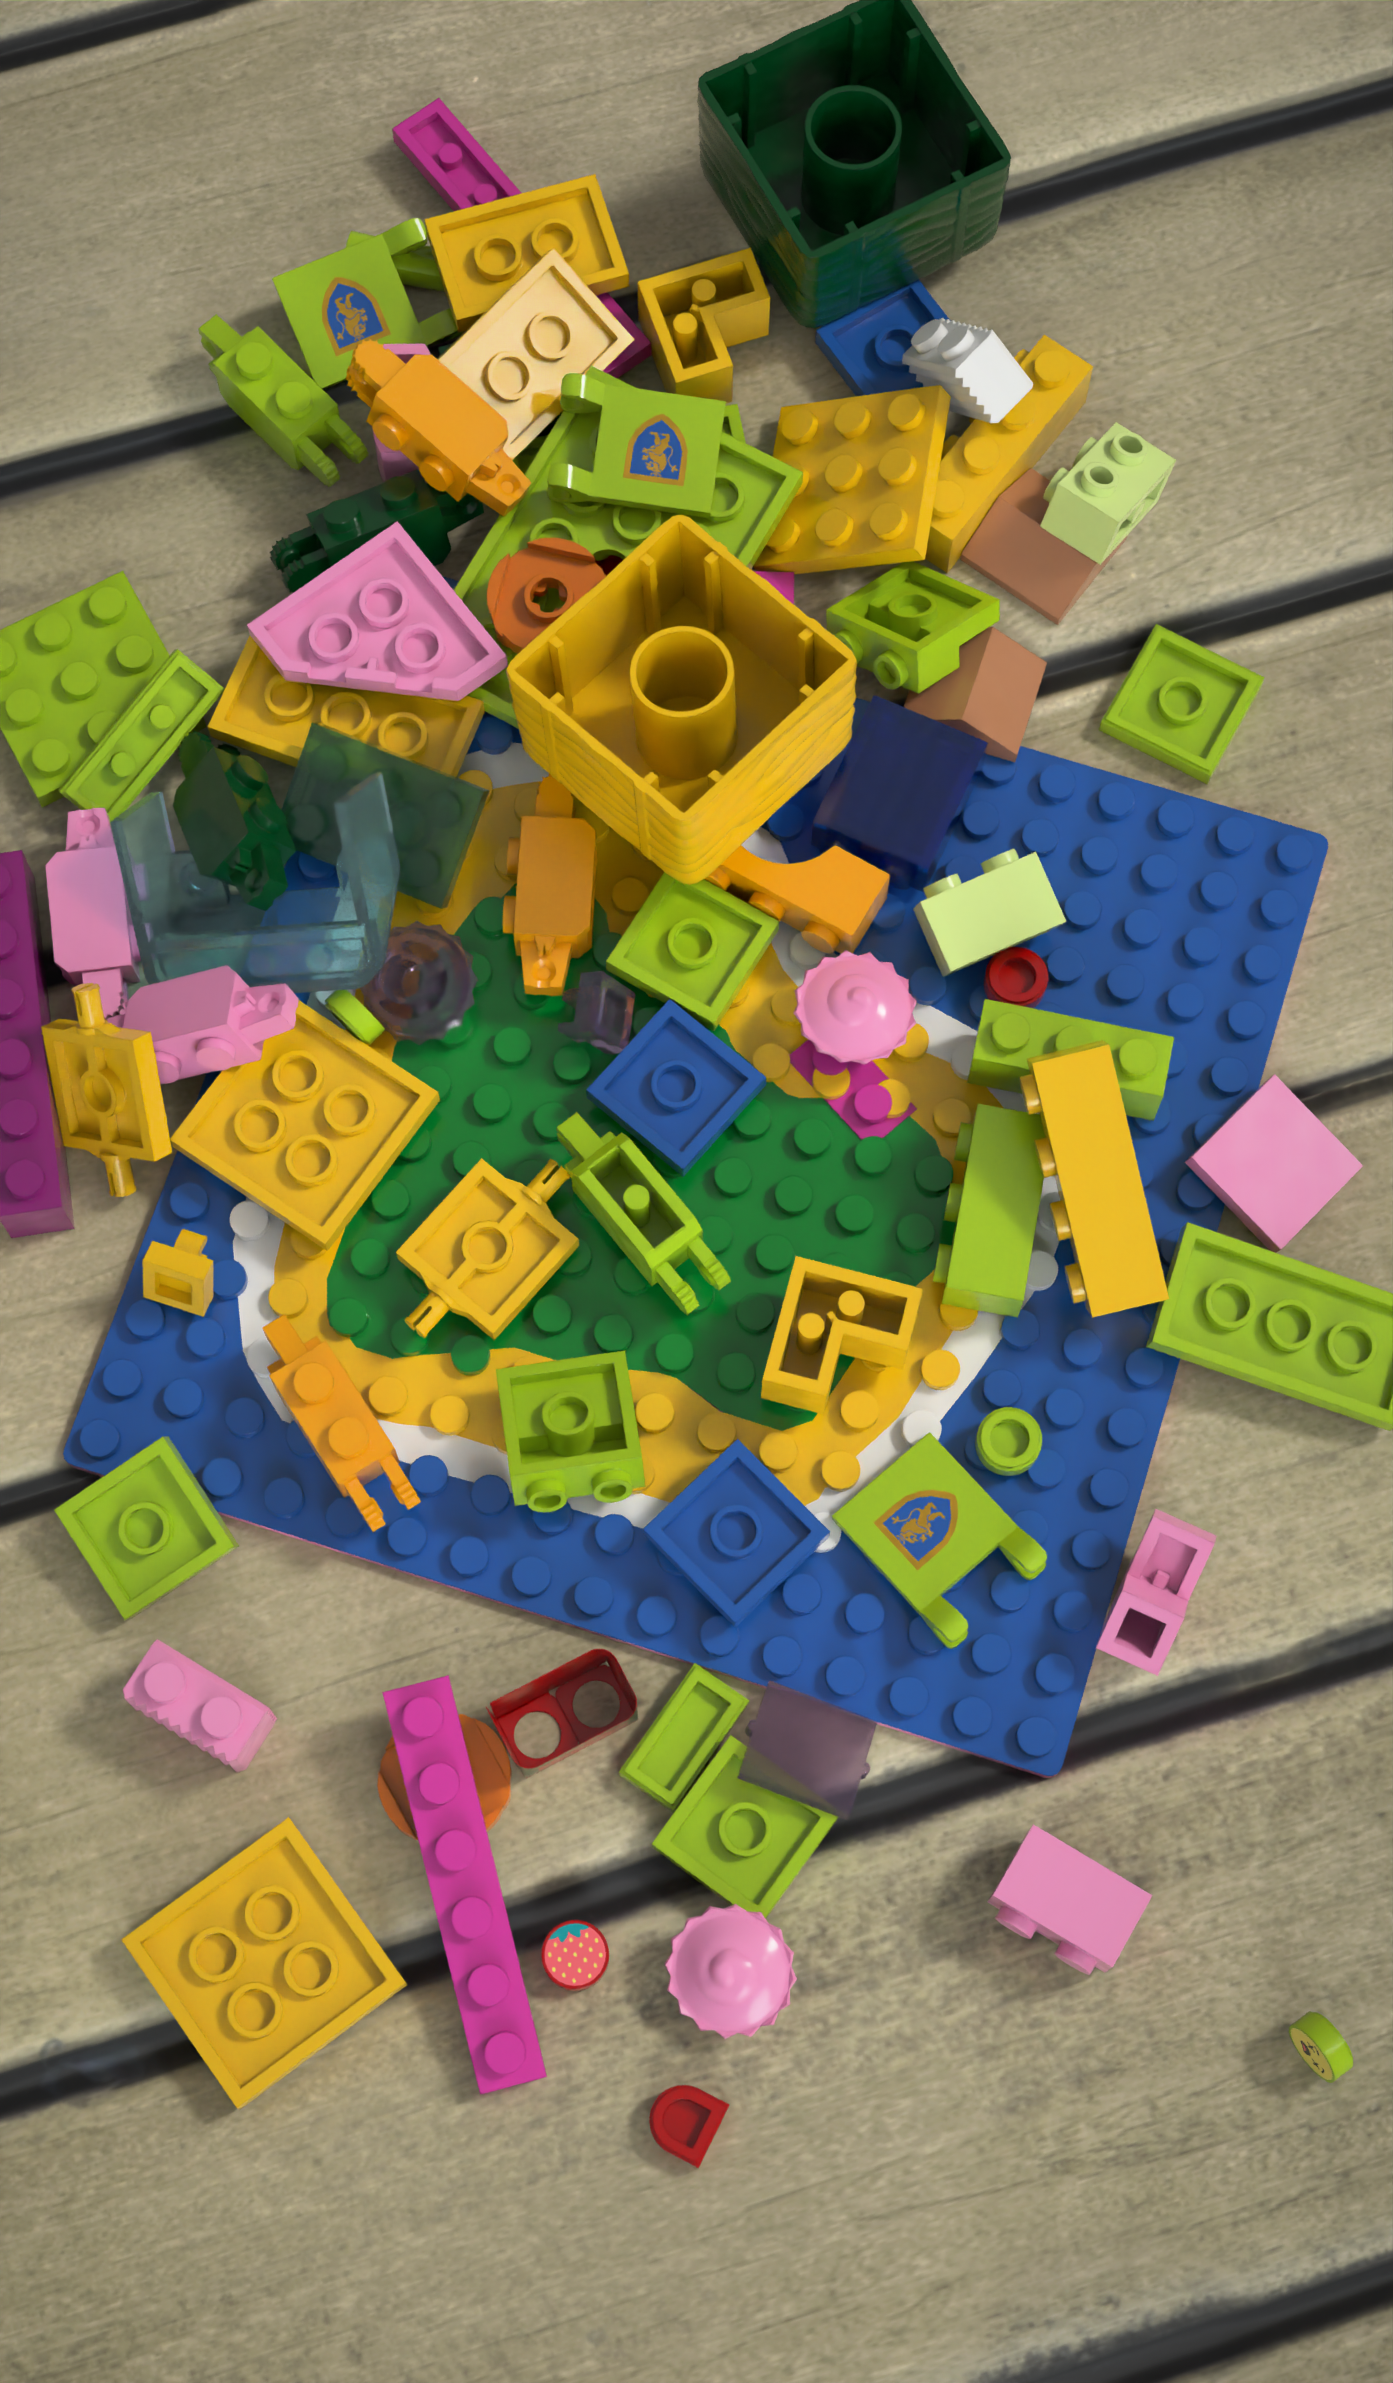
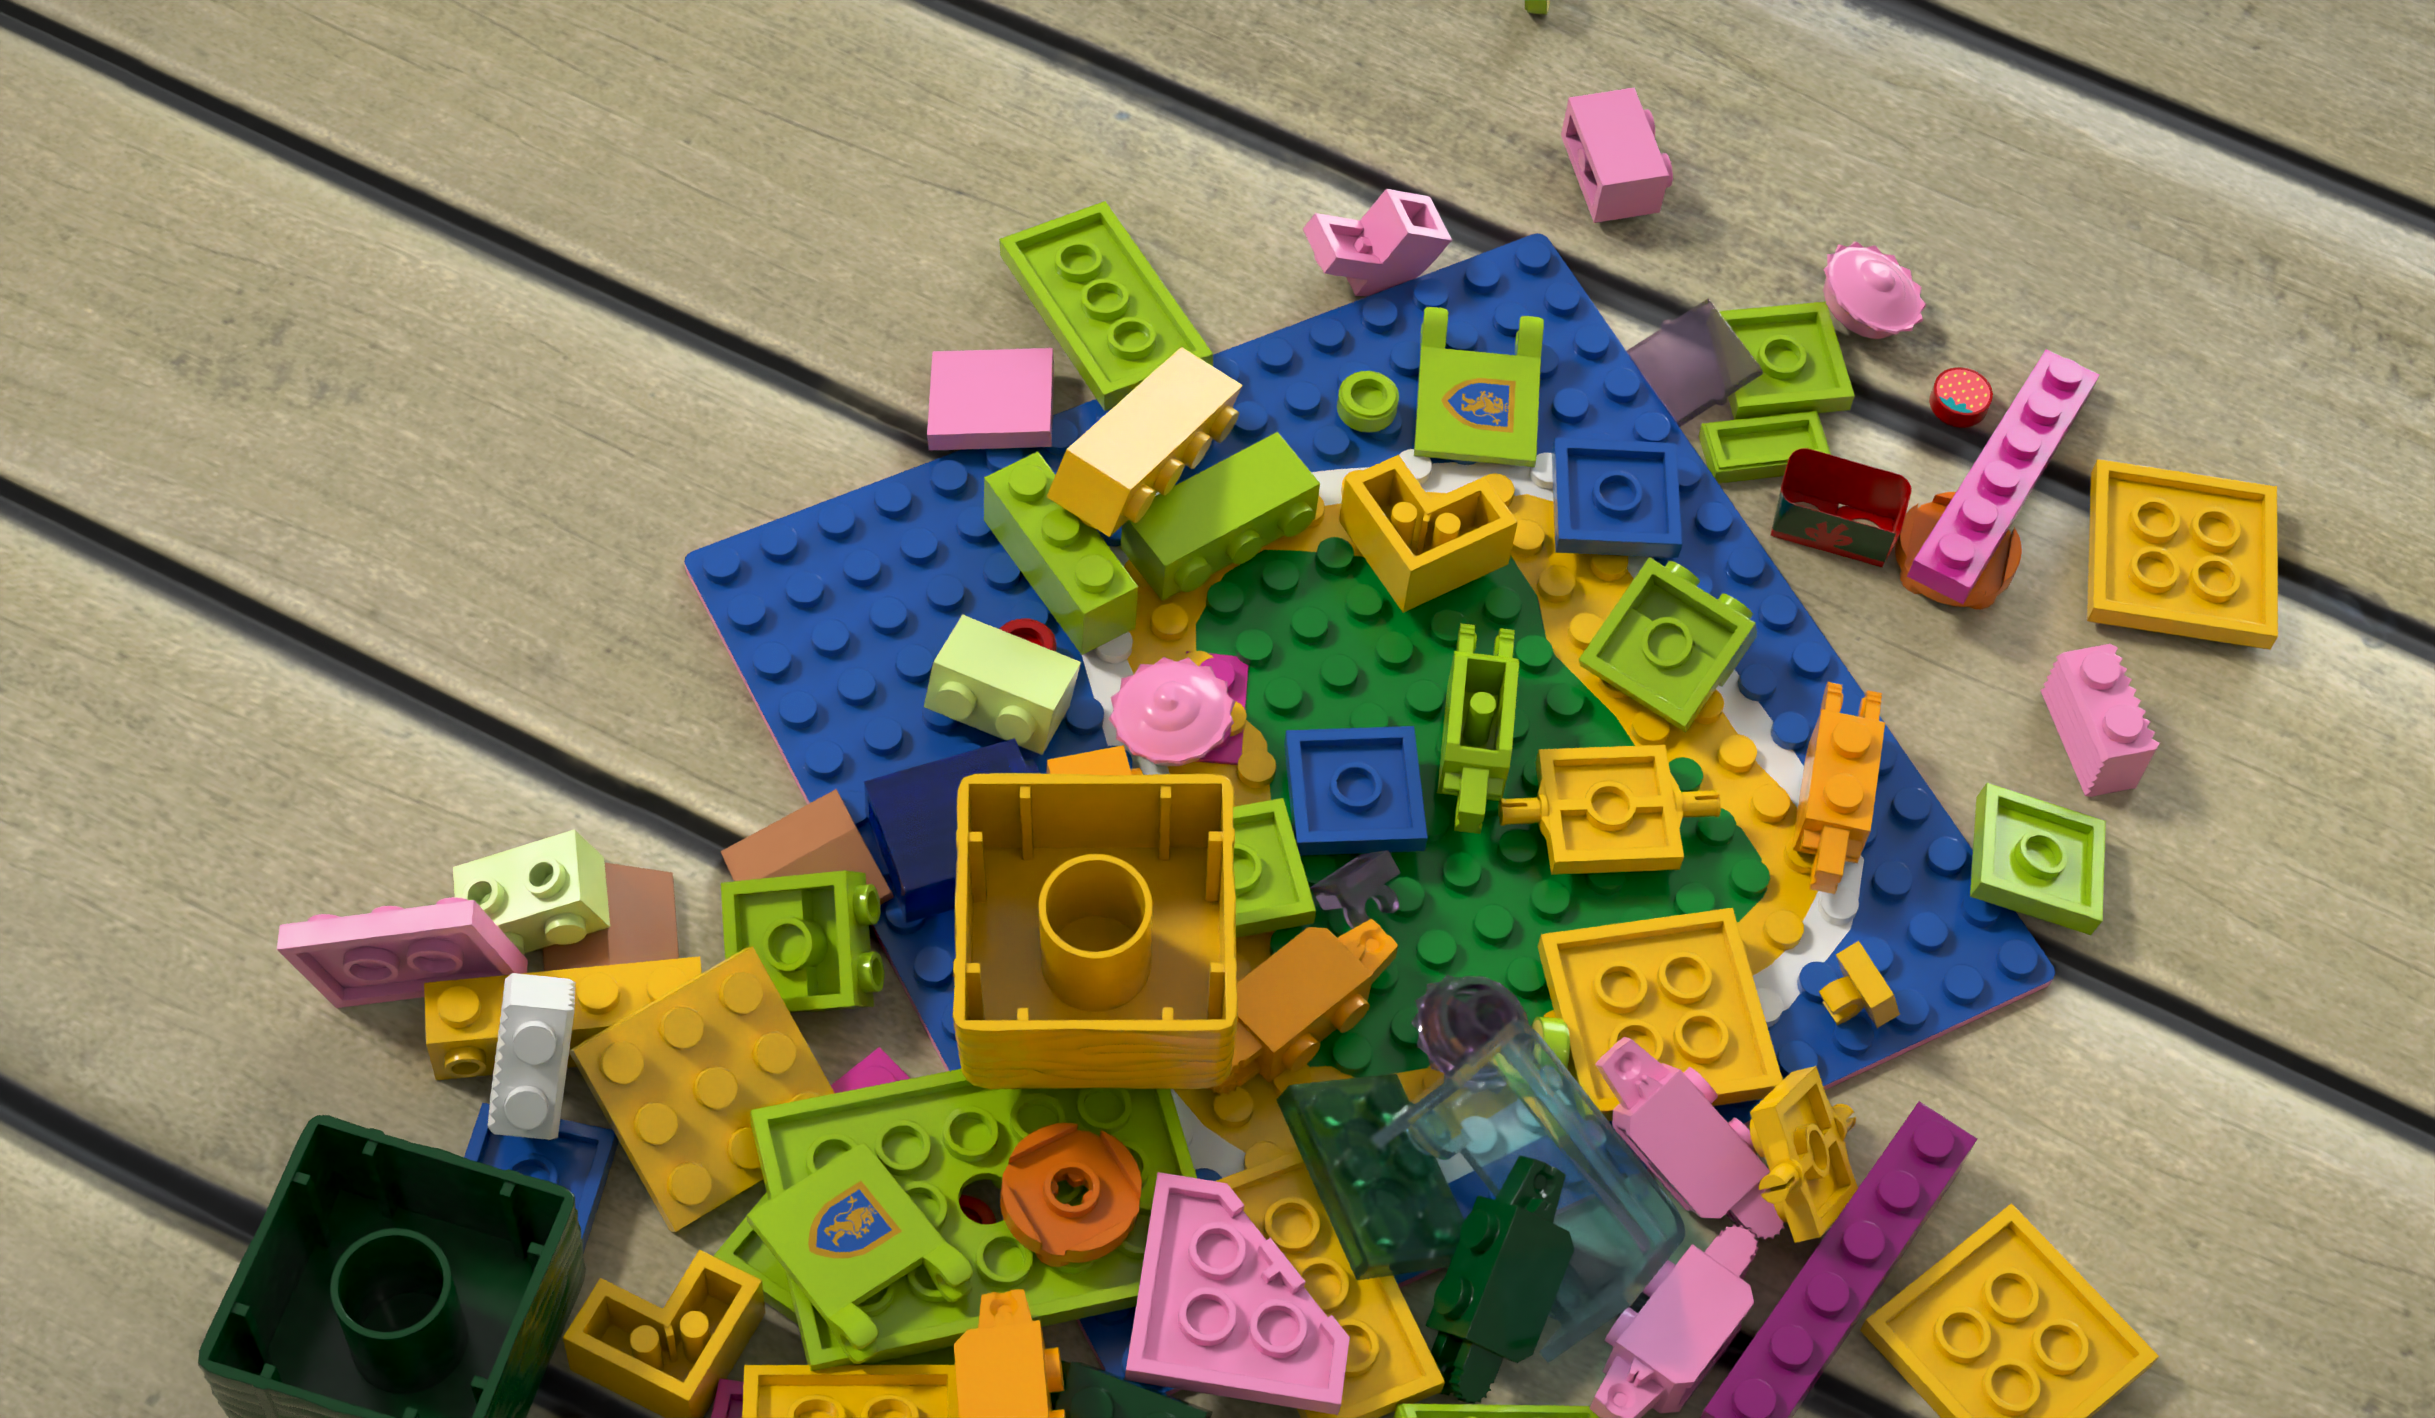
camera: 140 degrees left, 15 degrees down
red tile [649,2085,730,2169] -> none
lime tile [1099,624,1265,785] -> none
none -> bright pink plate [277,897,528,1008]

